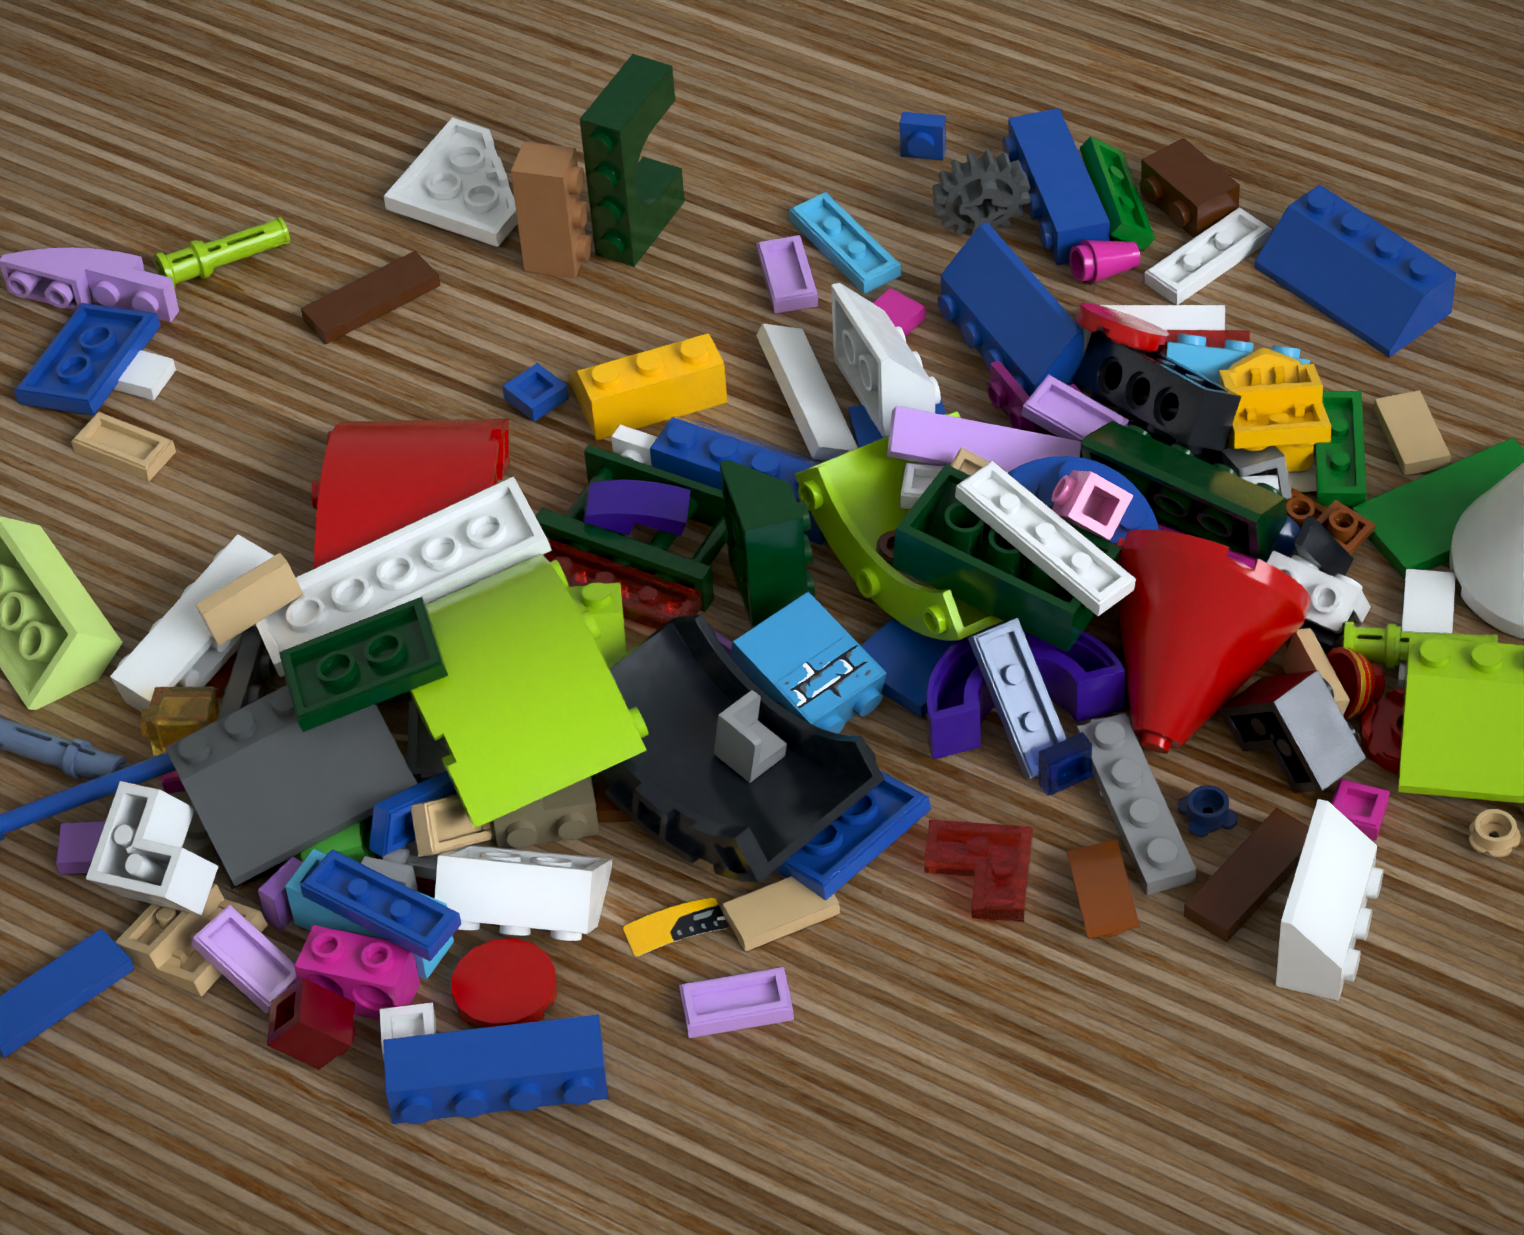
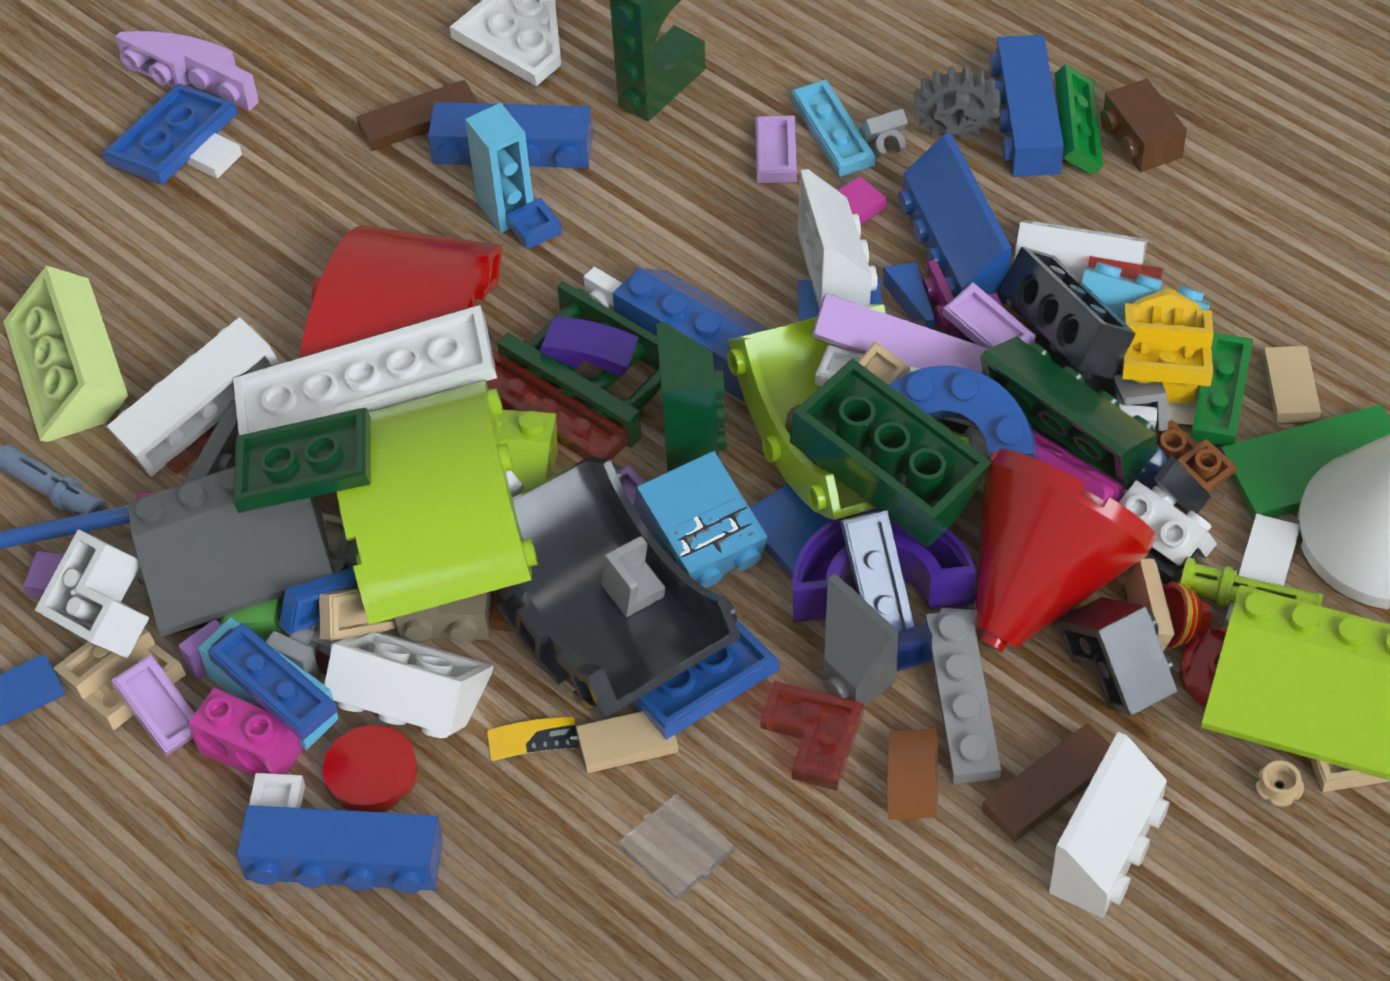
camera: 10 degrees right, 5 degrees up
tan tile [71,412,176,482] -> none
clear yellow brick [141,687,219,757] -> none
lime pin [154,217,290,289] -> none
tan tile [195,553,303,646] -> none
dark red brick [267,977,355,1070] -> none
medium nougat brick [511,141,592,278] -> none
yellow slope [567,333,728,441] -> none
lavender tile [679,967,794,1038] -> none
white tile [756,323,858,461] -> none
blue plate [899,112,946,160] -> none
white tile [955,461,1136,616] -> none
bright pink brick [1051,470,1134,540] -> none
dark pink cone [1069,240,1140,285] -> none
red tile [1075,303,1170,352] -> none
white tile [1144,207,1272,305] -> none
dark blue plate [1178,785,1238,837] -> none
blue slope [1254,184,1456,357] -> none
dark pink tile [1331,779,1390,841] -> none
none -> blue brick [428,102,593,168]
none -> medium azure brick [465,103,533,233]
none -> clear piece [619,794,734,900]
none -> dark grey slope [823,573,898,713]
none -> light grey tile [858,109,908,158]
none -> blue piece [883,262,935,330]

